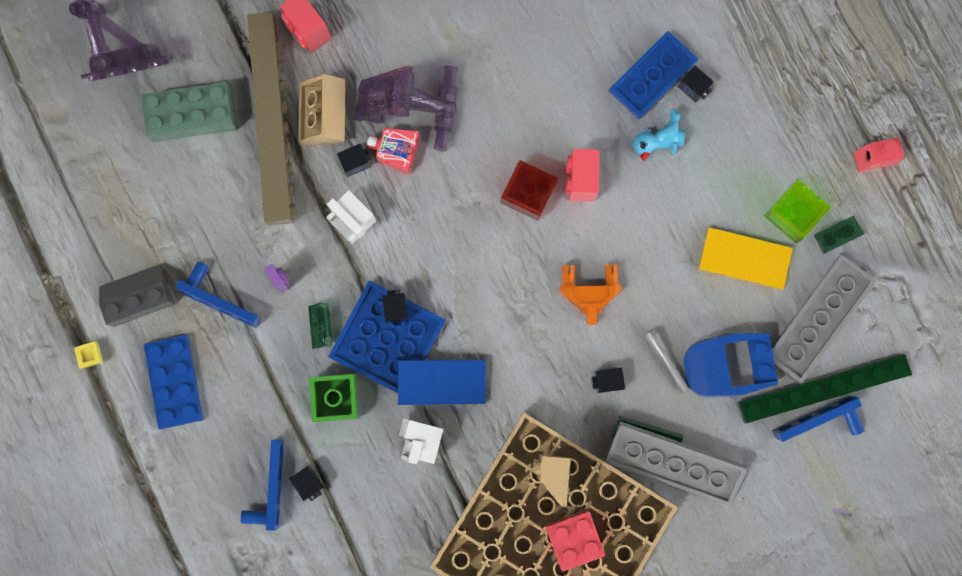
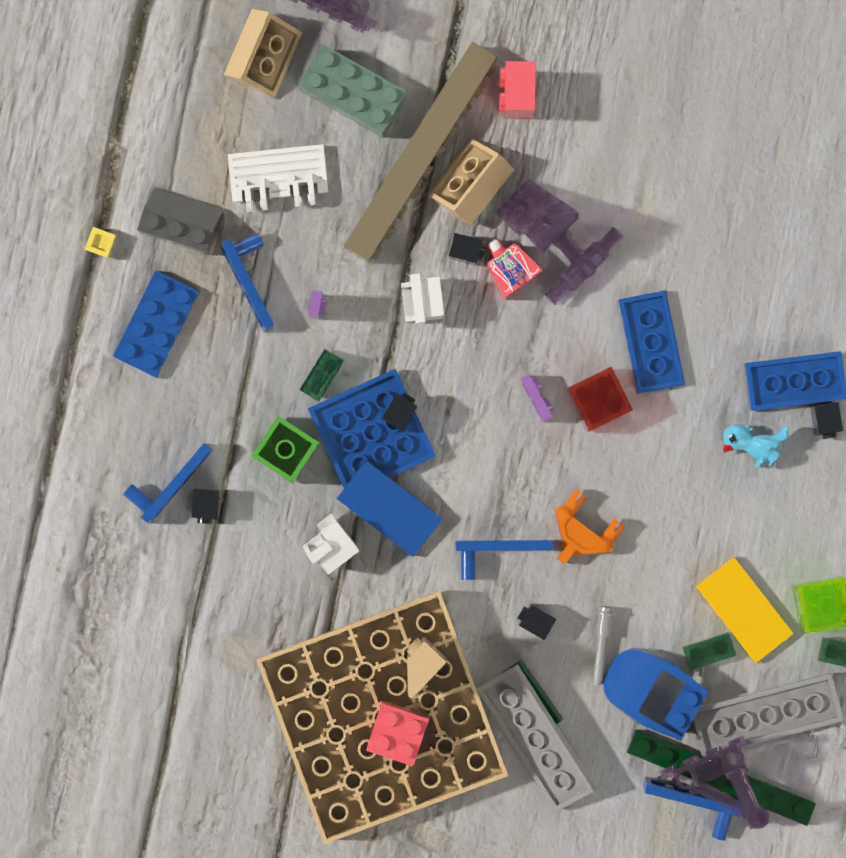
camera: 35 degrees right, 5 degrees up
coral brick [565,149,599,201] -> none
none -> tan slope [224,9,303,98]
none -> white hinge [228,144,328,212]
none -> blue piece [456,540,553,580]
none -> medium lavender plate [520,374,554,422]
none -> blue tile [618,290,685,394]
none -> clear purple plate [657,736,770,830]
none -> clear green plate [682,632,737,671]

